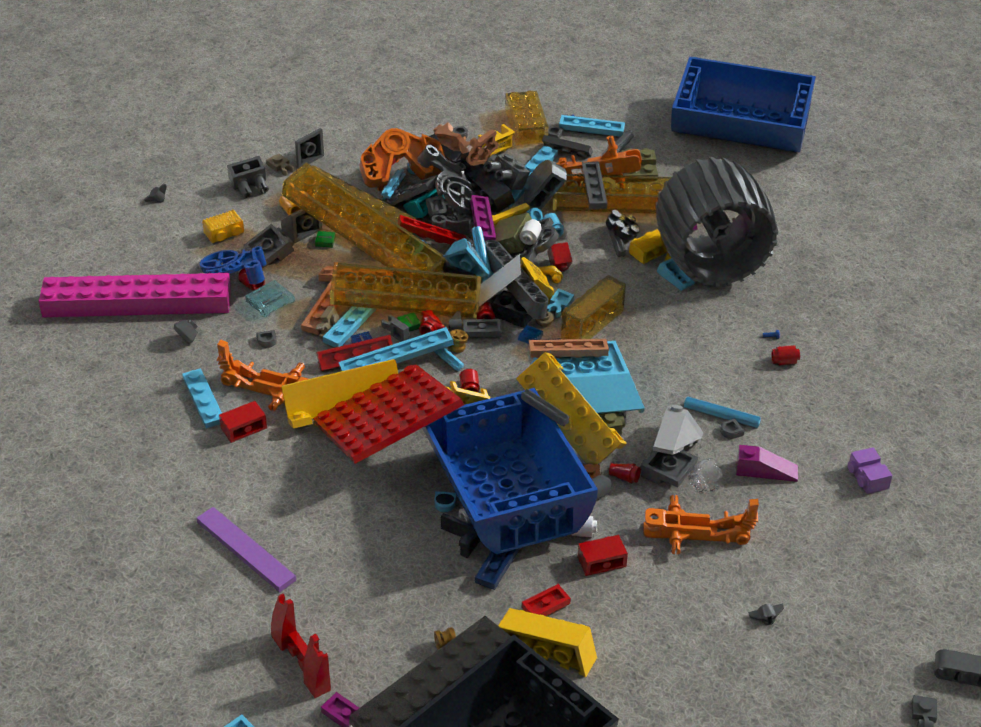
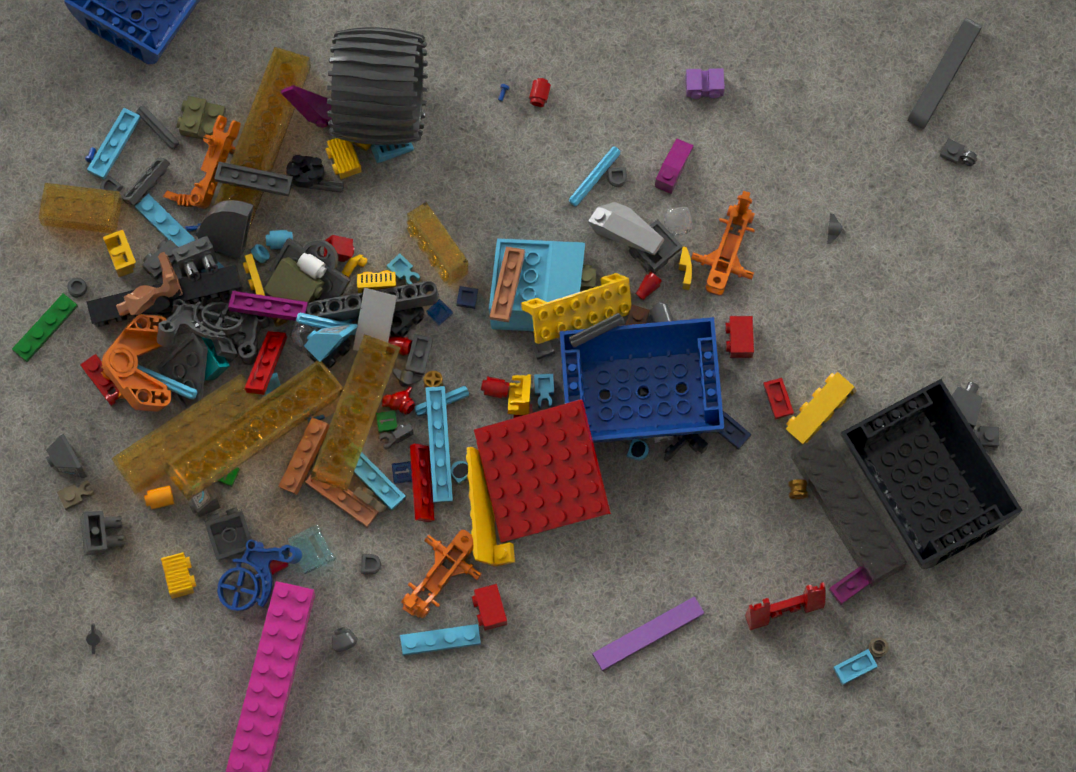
camera: 75 degrees left, 30 degrees up
none -> green plate [12,293,78,362]
none -> yellow slope [678,247,692,290]

